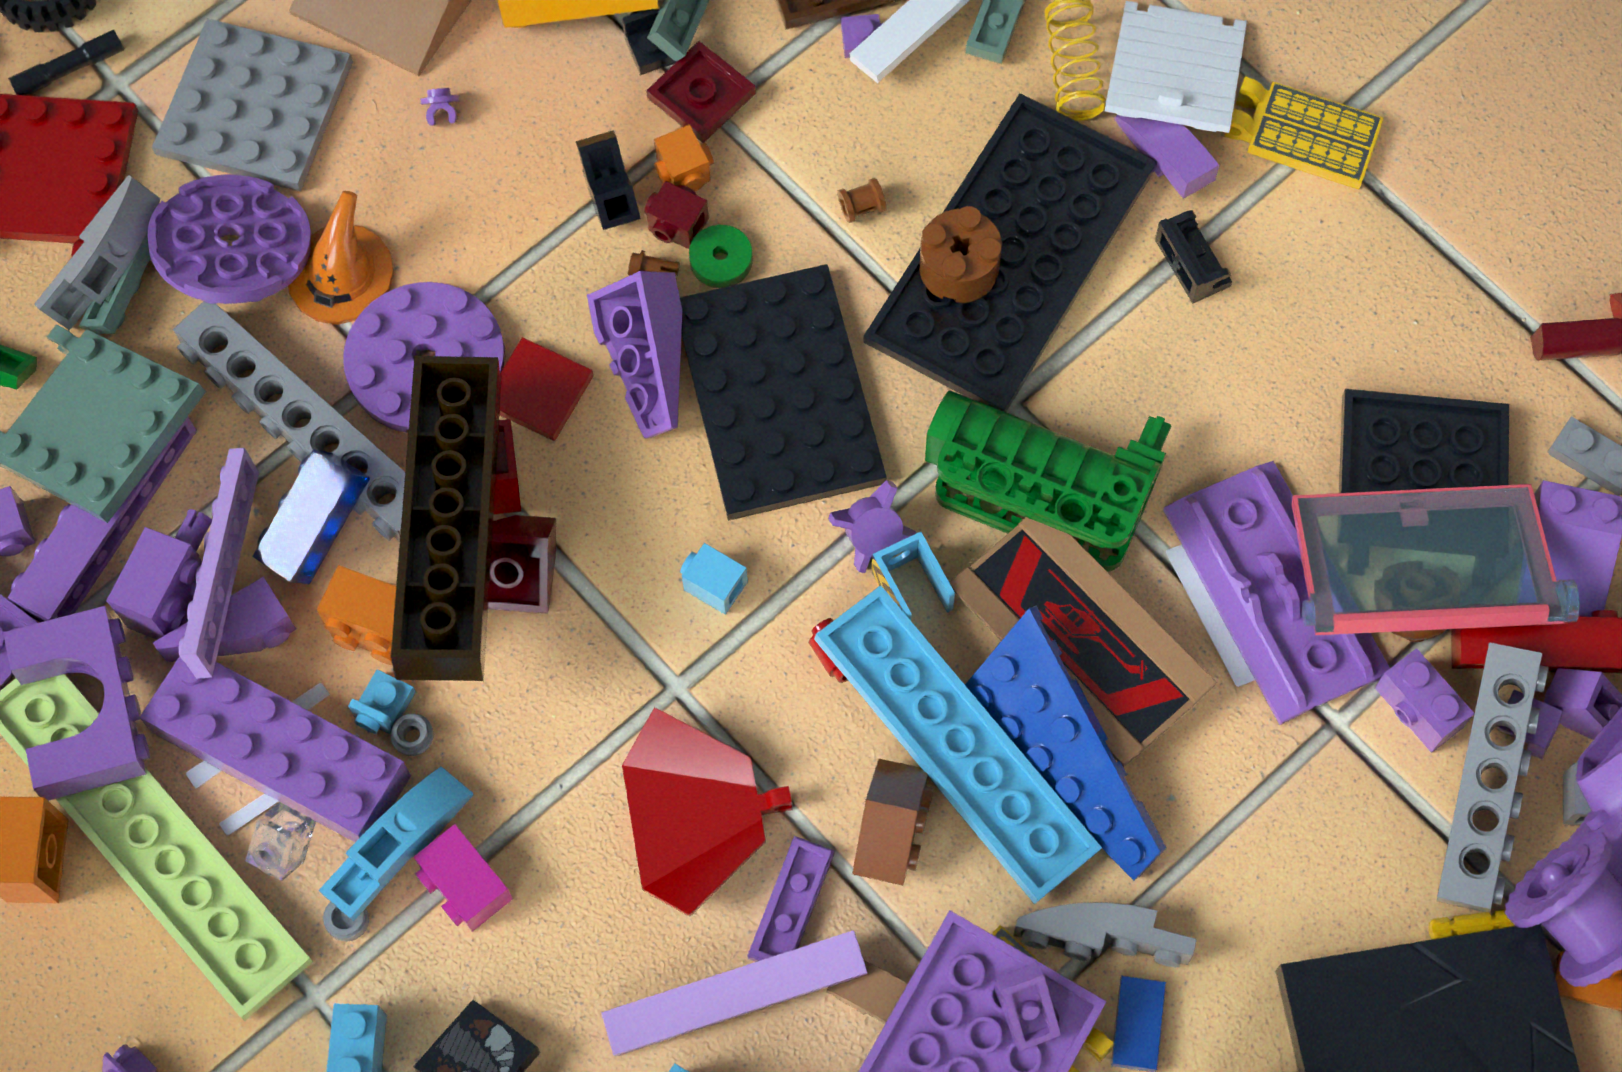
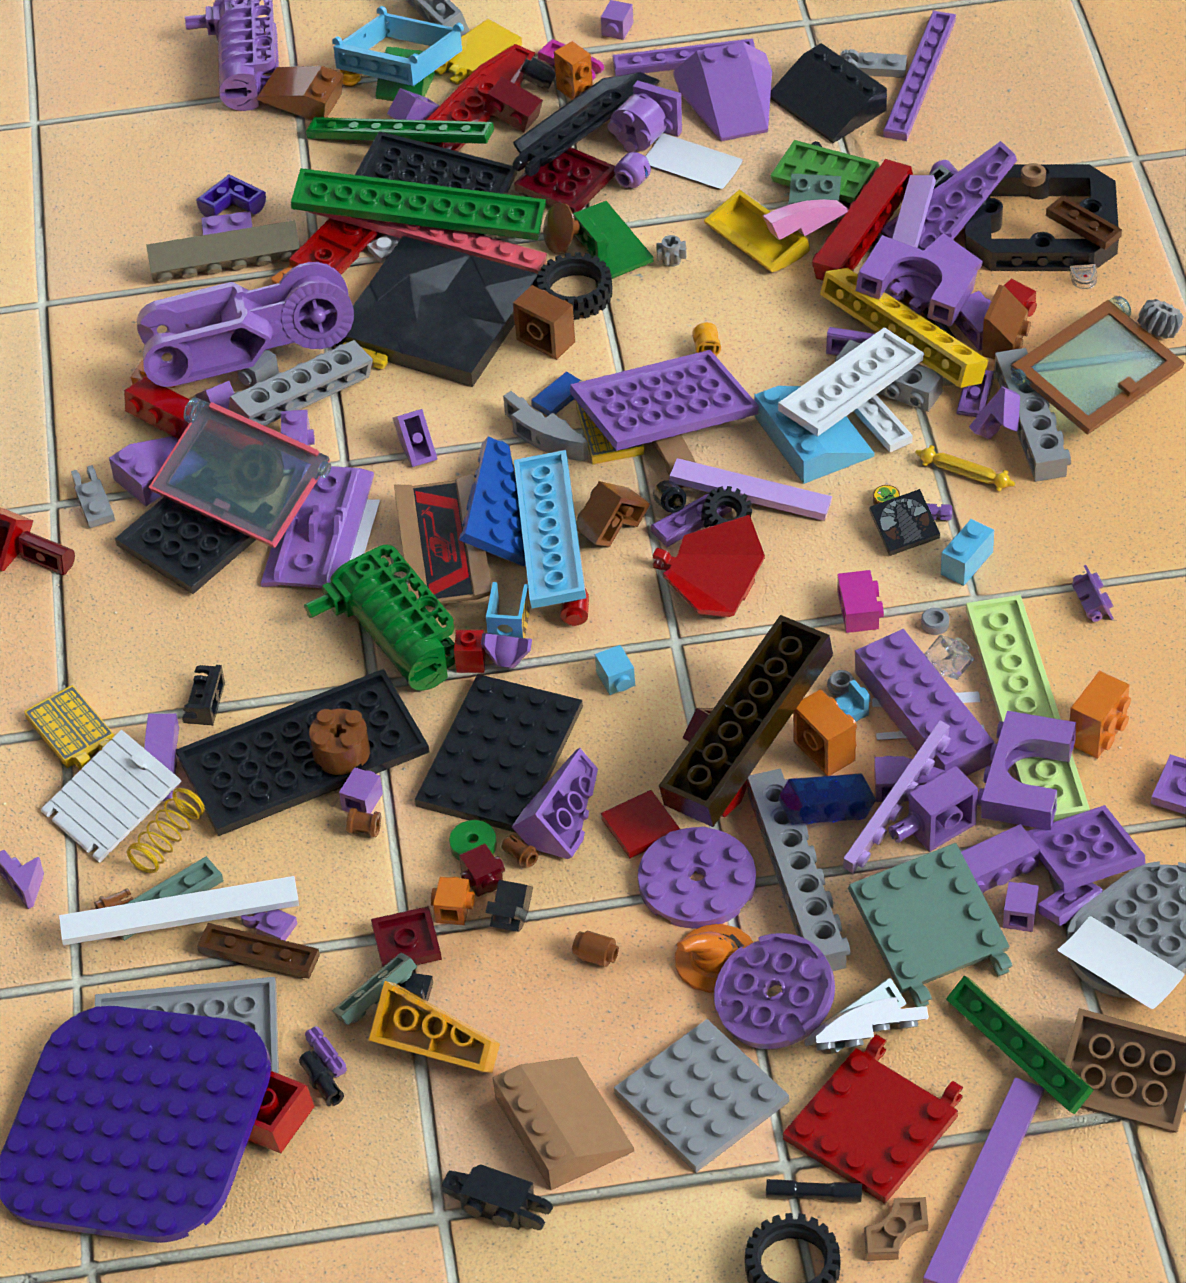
camera: 145 degrees left, 20 degrees down
medium azure slope [319,766,474,922] -> none
medium lavender plate [420,88,459,126] -> none
medium lavender slope [994,962,1061,1051] -> none
none -> medium lavender brick [339,767,383,813]
none -> medium lavender slope [392,409,438,467]
none -> red brick [454,630,486,673]
none -> dark orange brick [572,930,619,967]
none -> black brick [653,480,686,513]
none -> black tyre [701,486,752,528]

